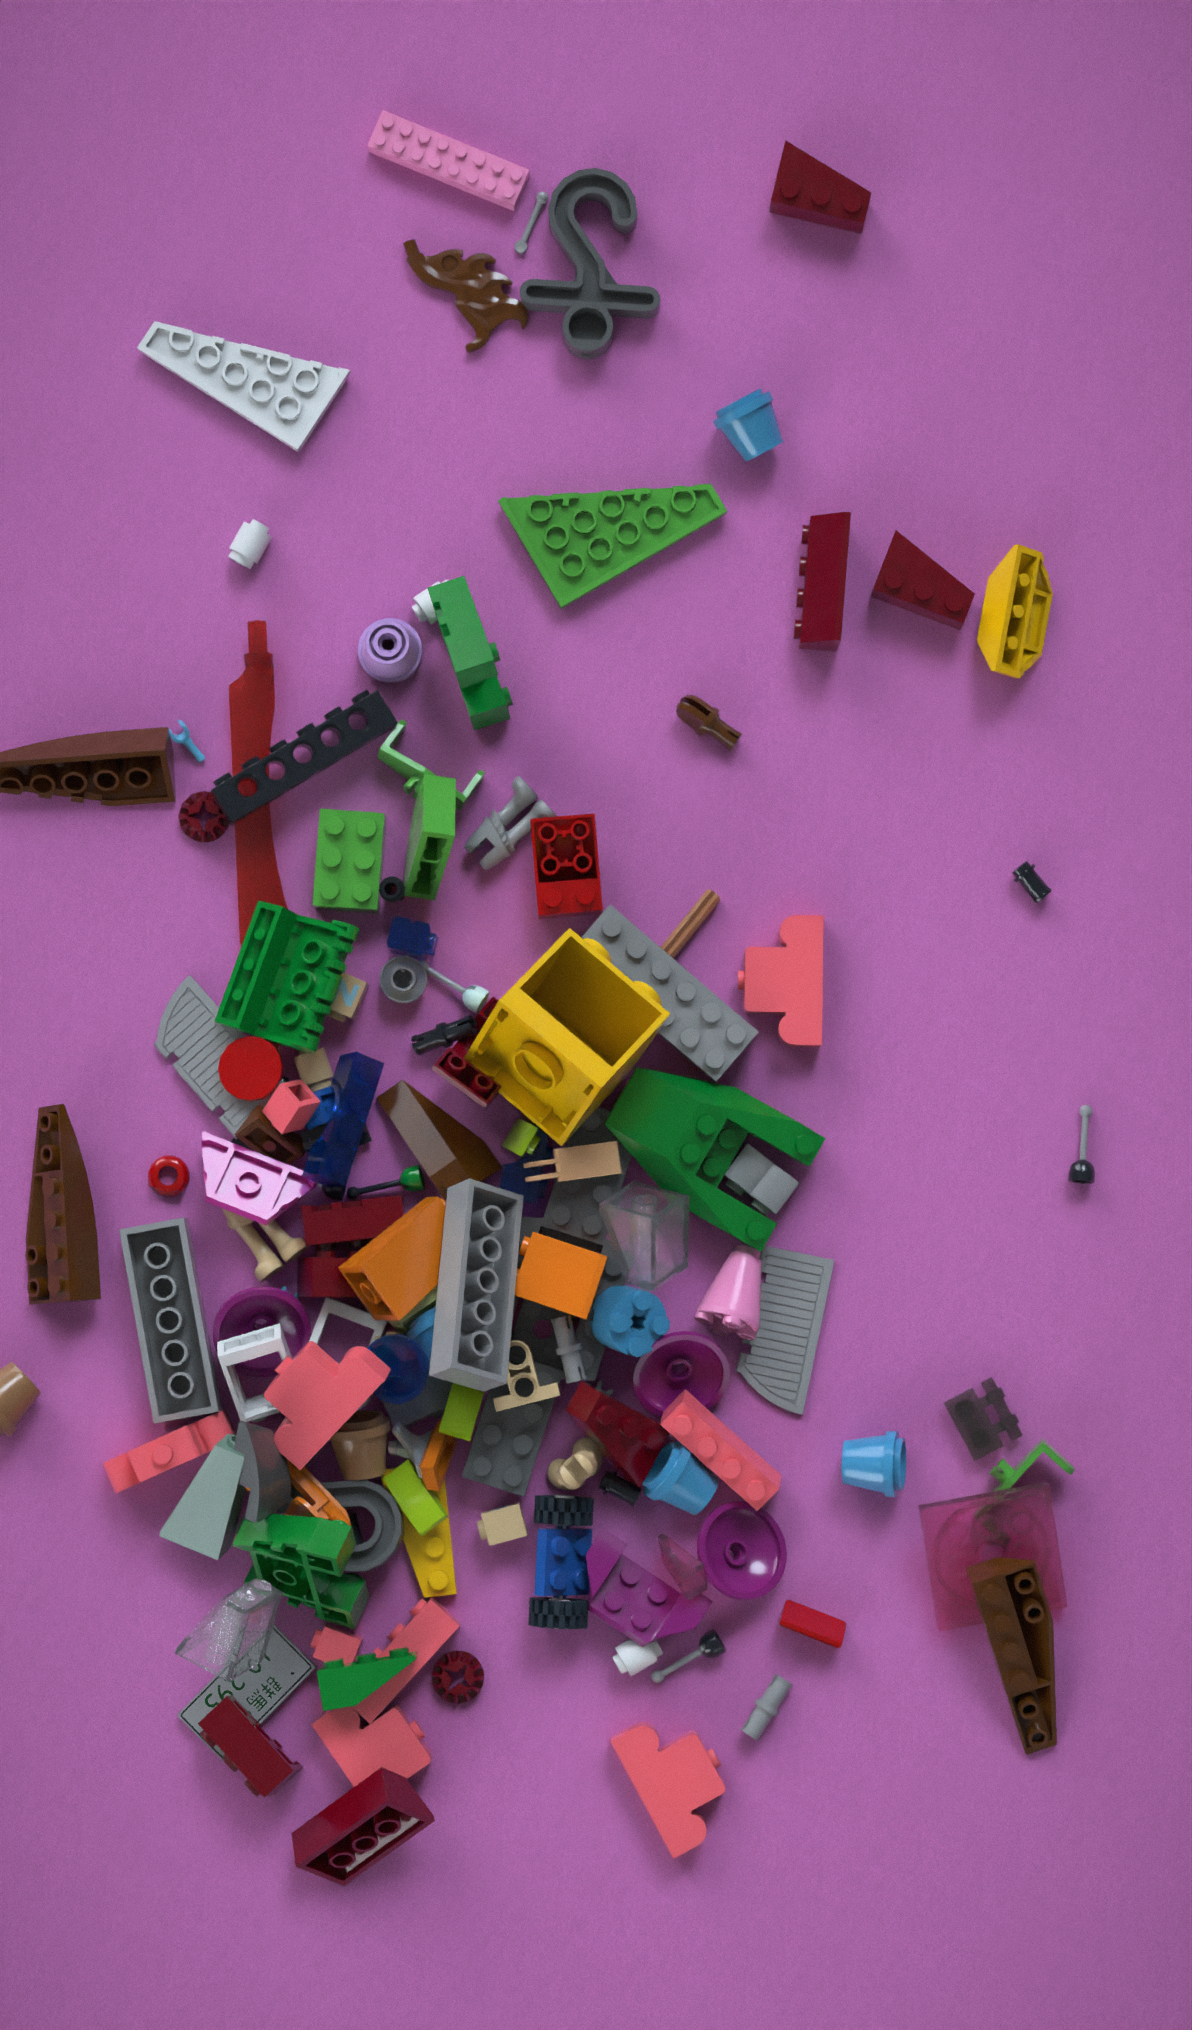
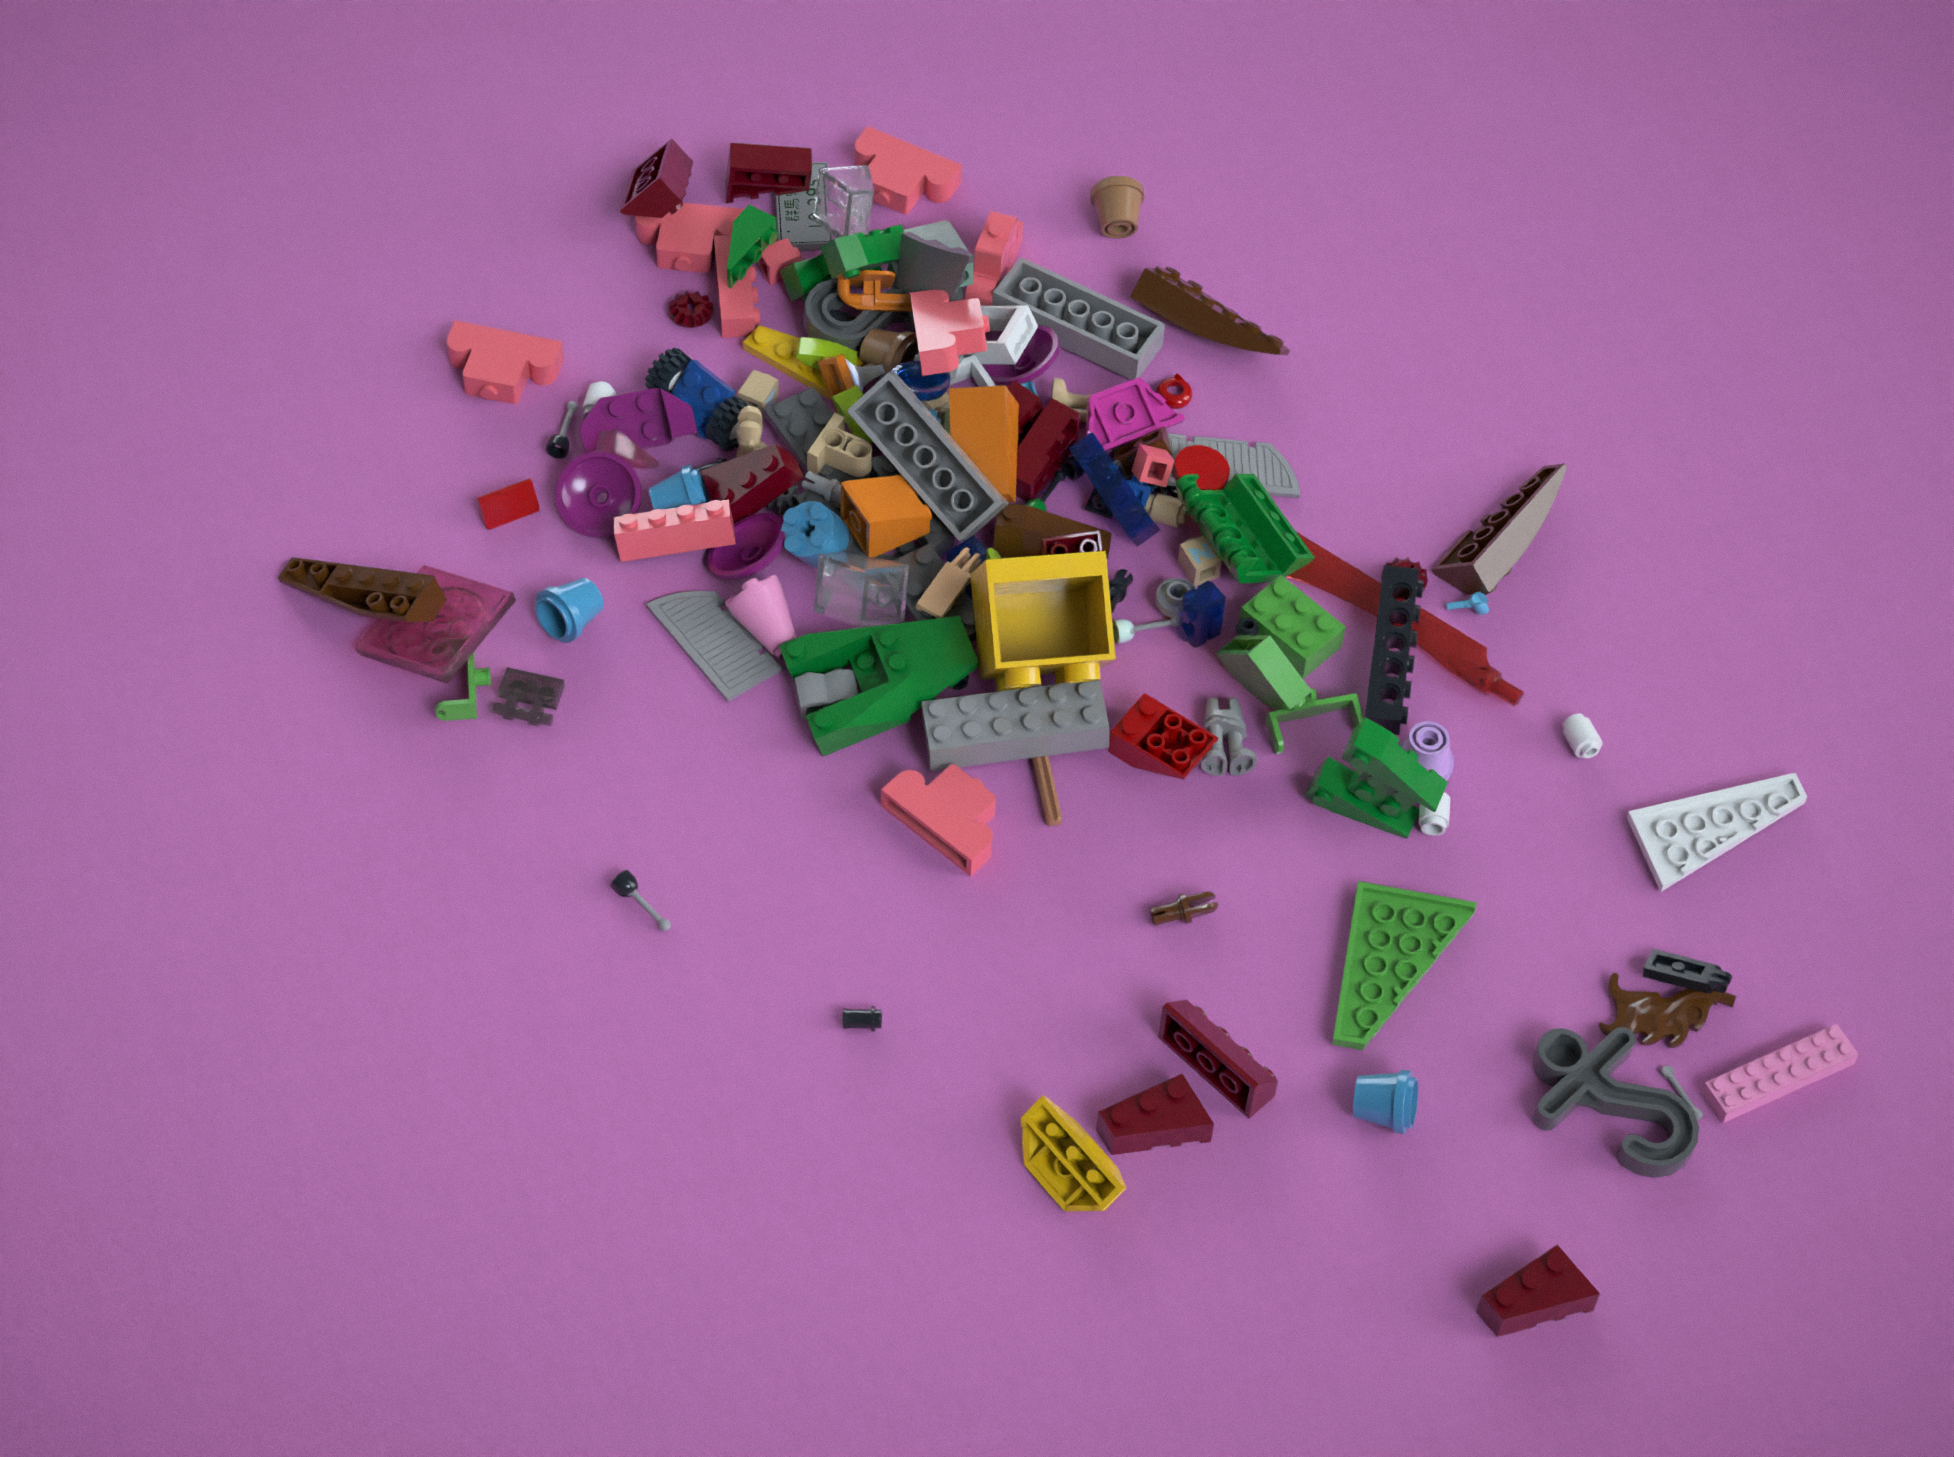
camera: 125 degrees right, 30 degrees down
light grey pin [740,1674,793,1741] -> none
none -> coral brick [854,126,962,214]
none -> black hinge [1643,949,1732,994]

